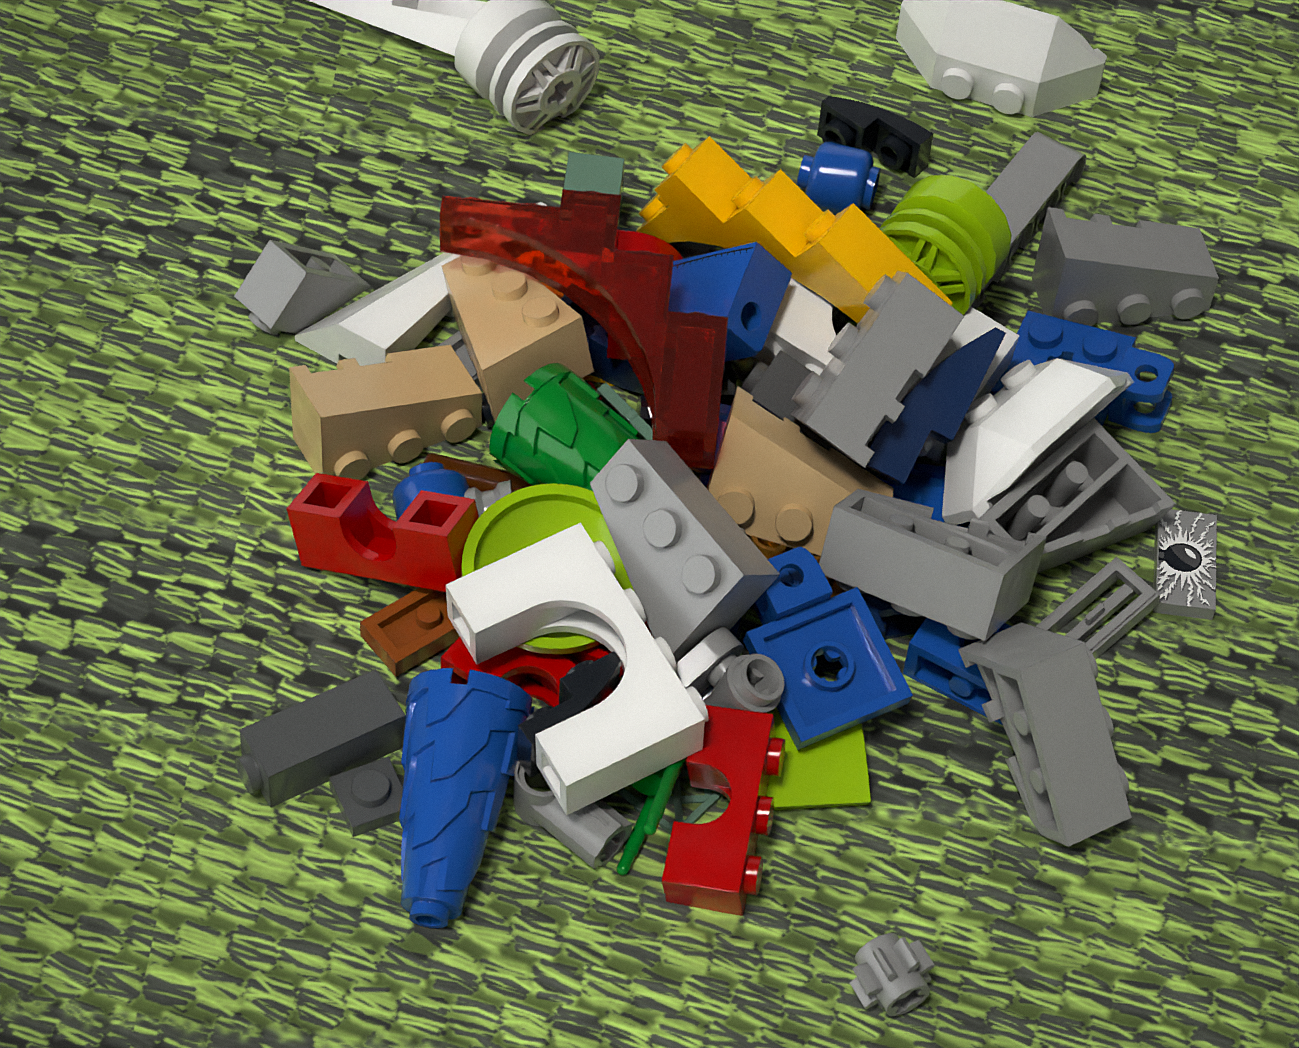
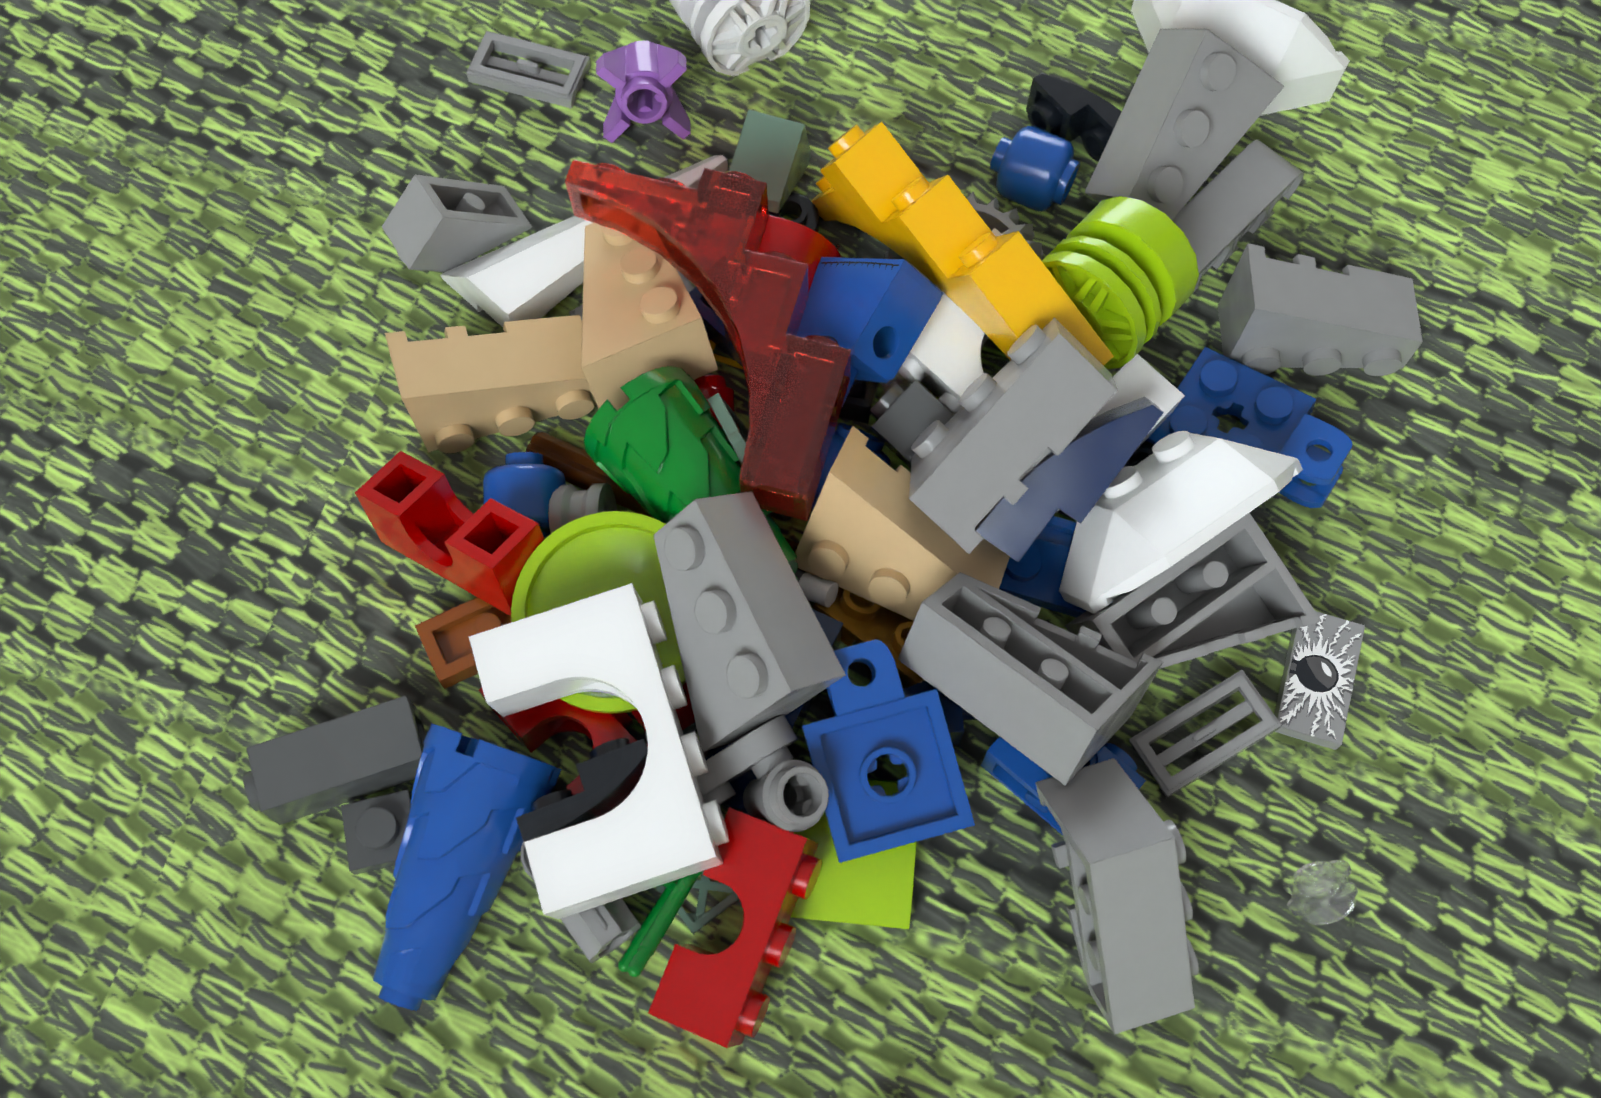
camera: 15 degrees right, 15 degrees up
none -> light grey tile [466,31,591,108]
none -> medium lavender brick [596,41,691,143]
none -> light grey wedge [1084,29,1284,220]
none -> clear plate [1283,860,1358,925]

